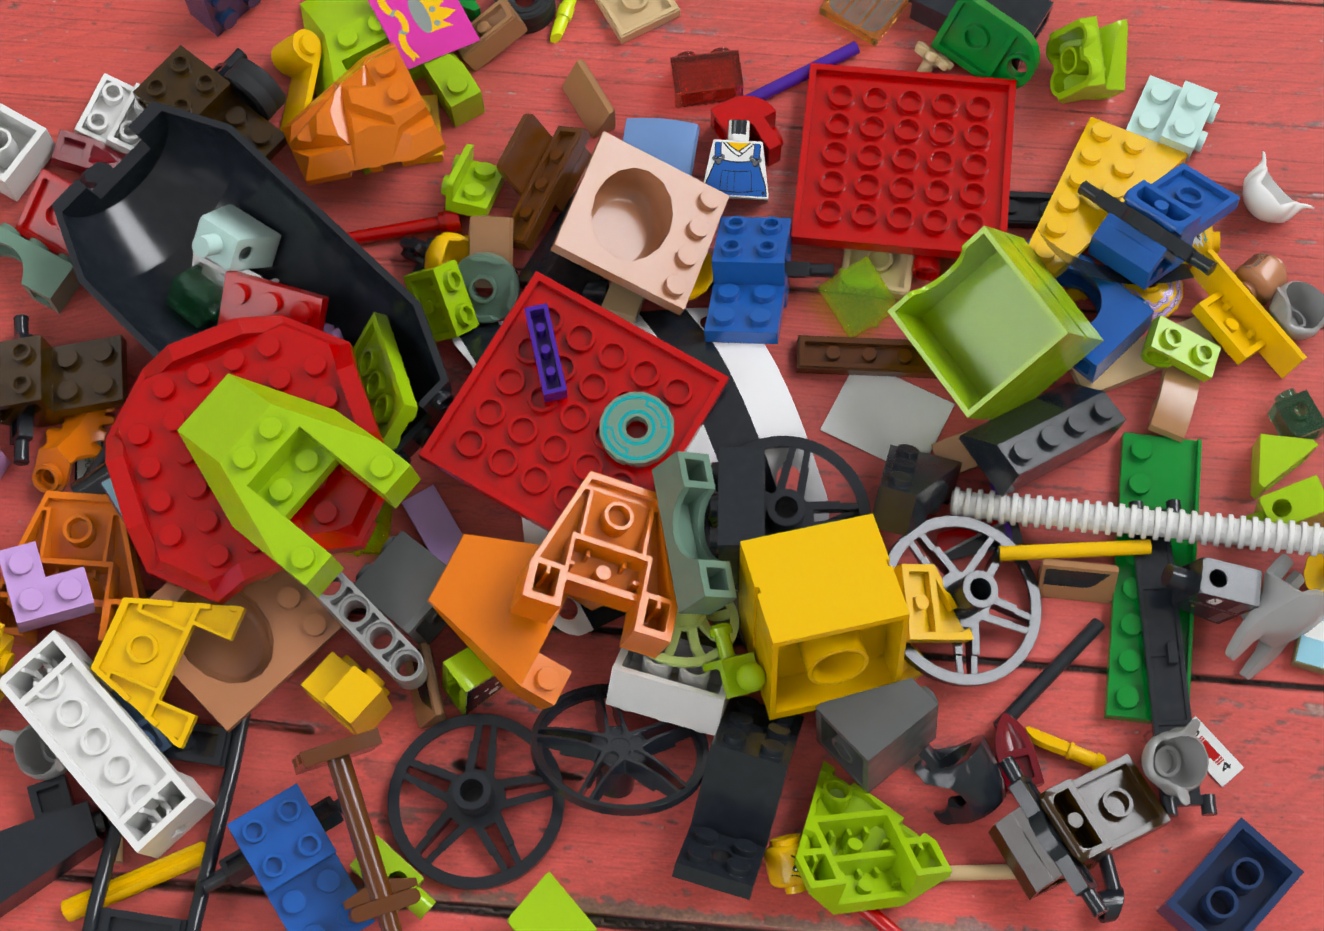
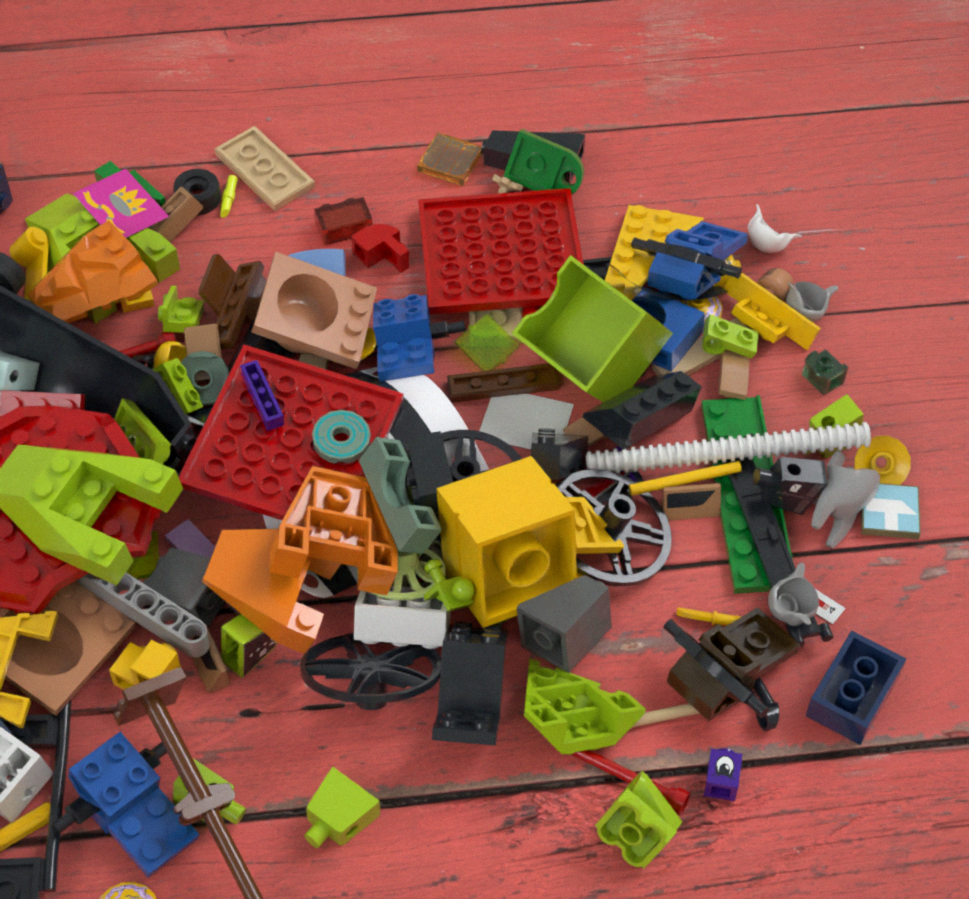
camera: 15 degrees left, 15 degrees down
black wheel [388,713,565,890] -> none
medium nougat slope [563,59,616,138] -> none
torso [704,120,769,201] -> none
dark purple bar [744,41,860,100] -> none
yellow head [764,833,807,894] -> none
black piece [914,735,1006,825] -> none
black bar [993,618,1105,728] -> none
dark red plate [995,713,1045,794] -> none
lime piece [1046,16,1128,104] -> none
light aqua plate [1126,75,1220,162] -> none
lime slope [1250,434,1318,500] -> none

